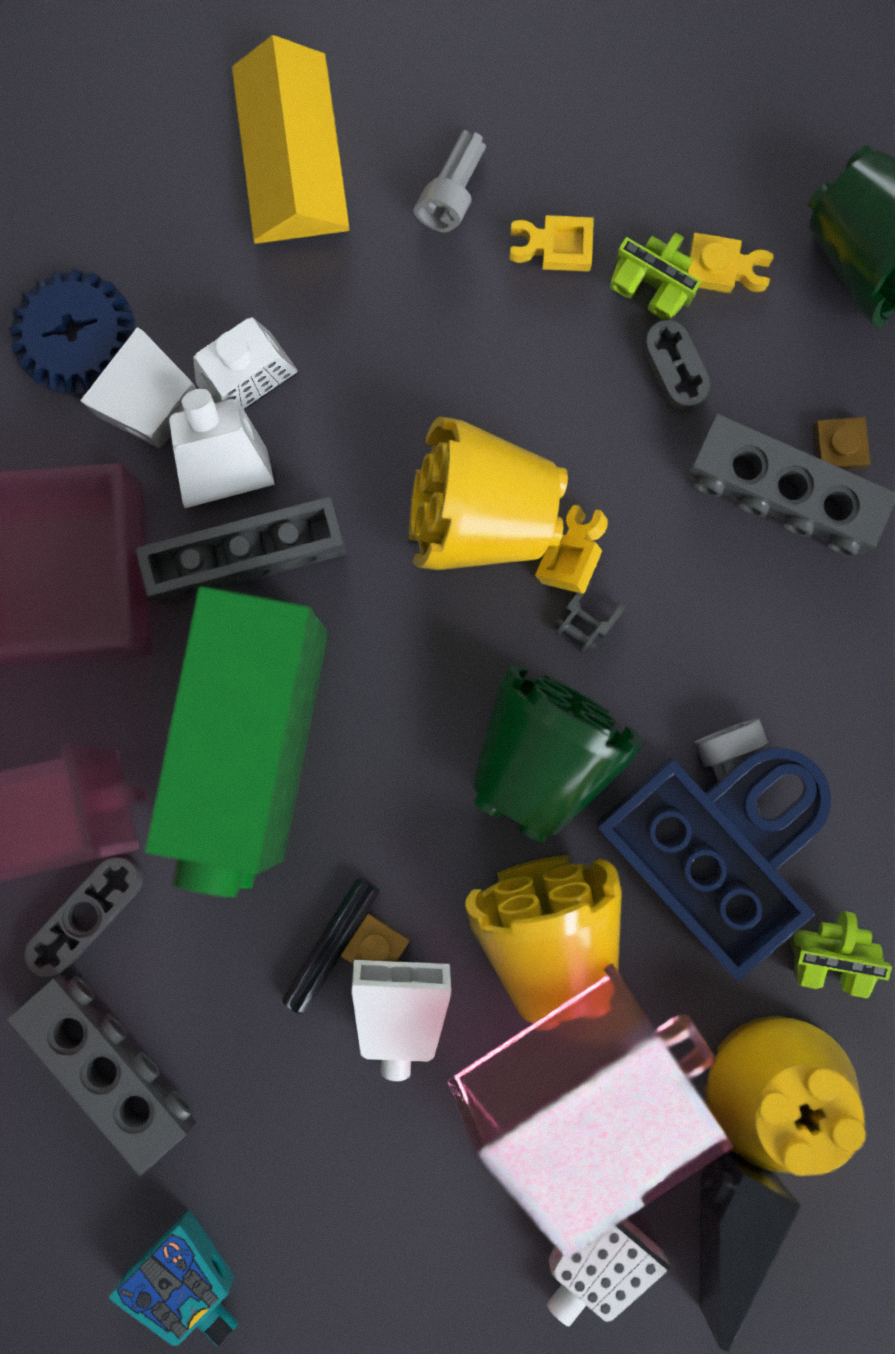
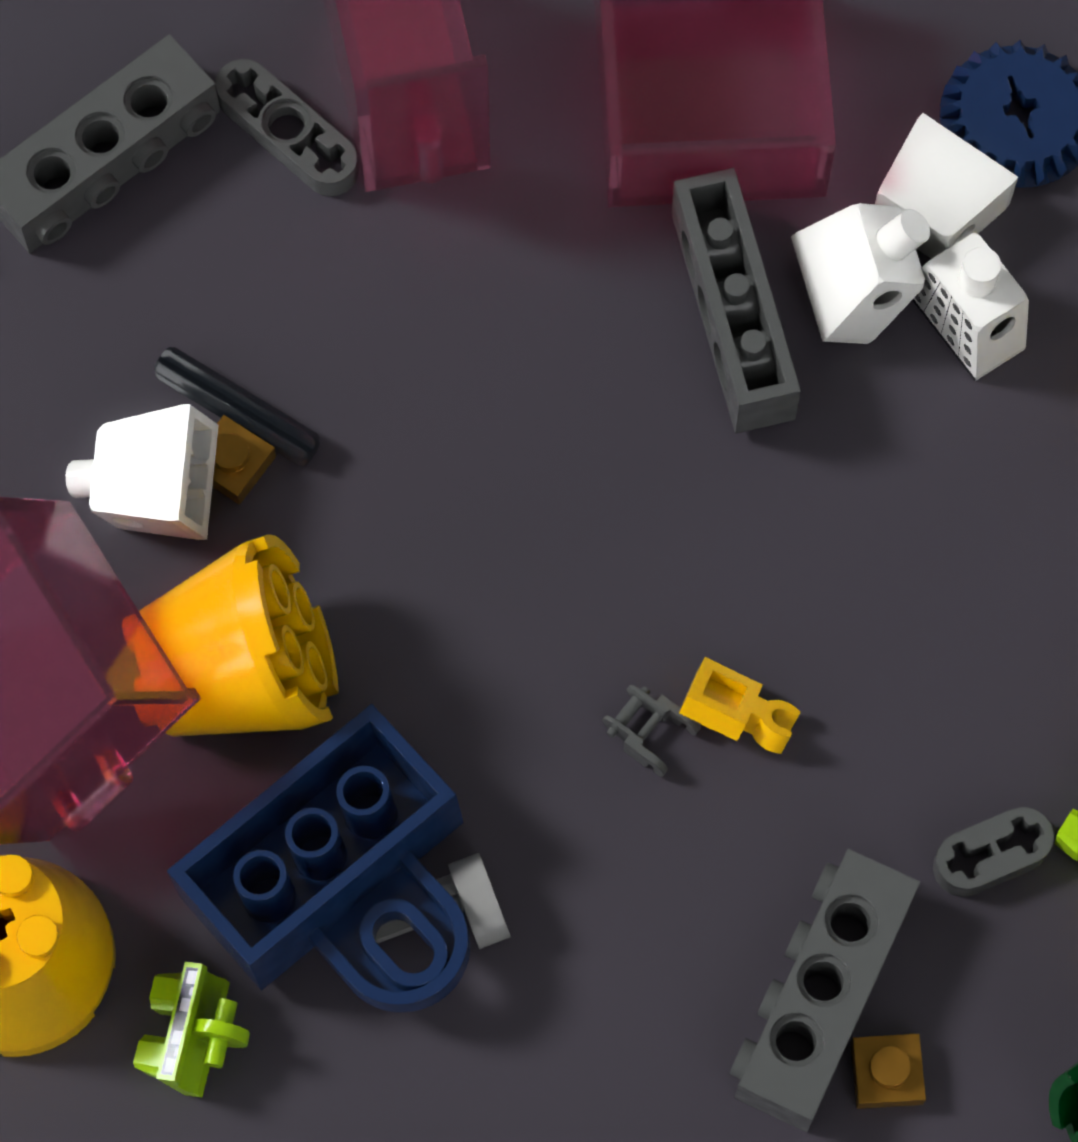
camera: 90 degrees right, 15 degrees down
green brick [145,587,329,897] -> none
yellow cone [409,416,568,570] -> none
dark green cone [472,664,643,843] -> none

